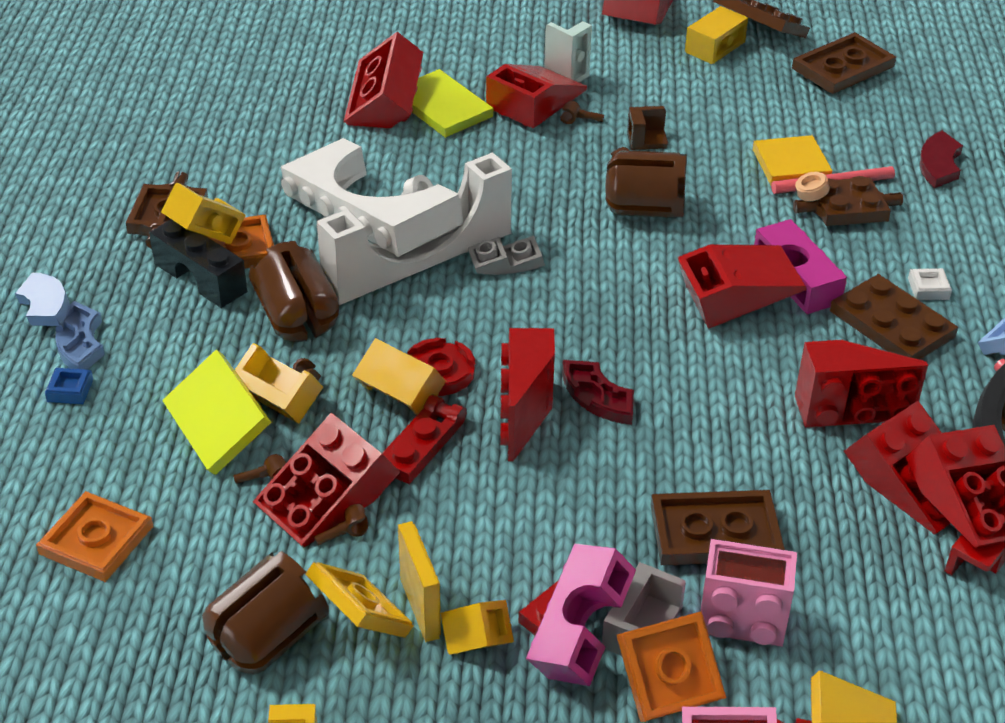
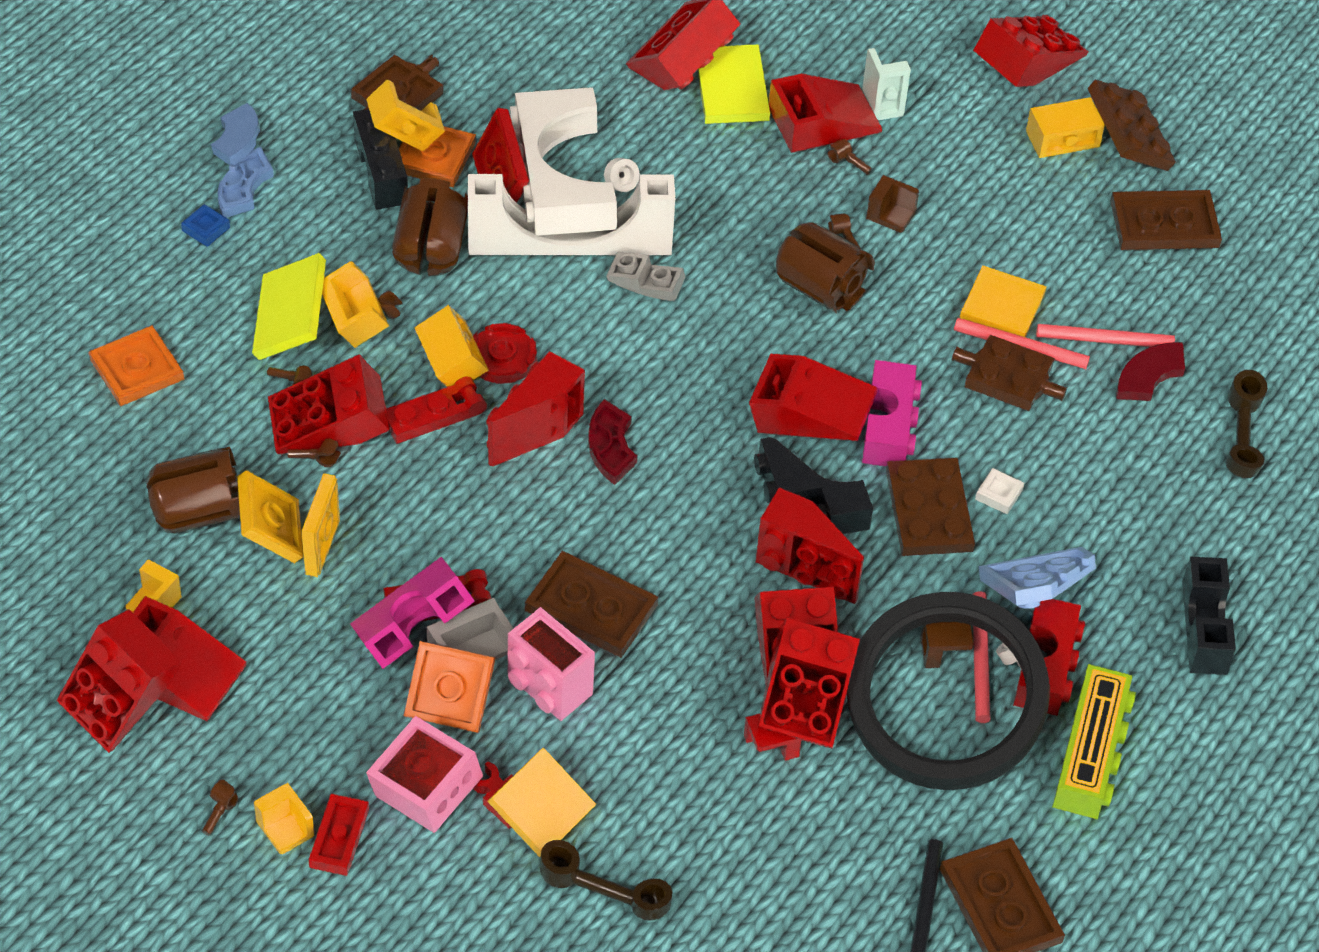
camera: 30 degrees right, 10 degrees up
yellow panel [441,600,514,655] -> none
light nougat tile [795,172,830,201] -> none
none -> red tile [472,108,529,203]
none -> black arch [754,437,873,534]
none -> coral bar [1036,324,1175,347]

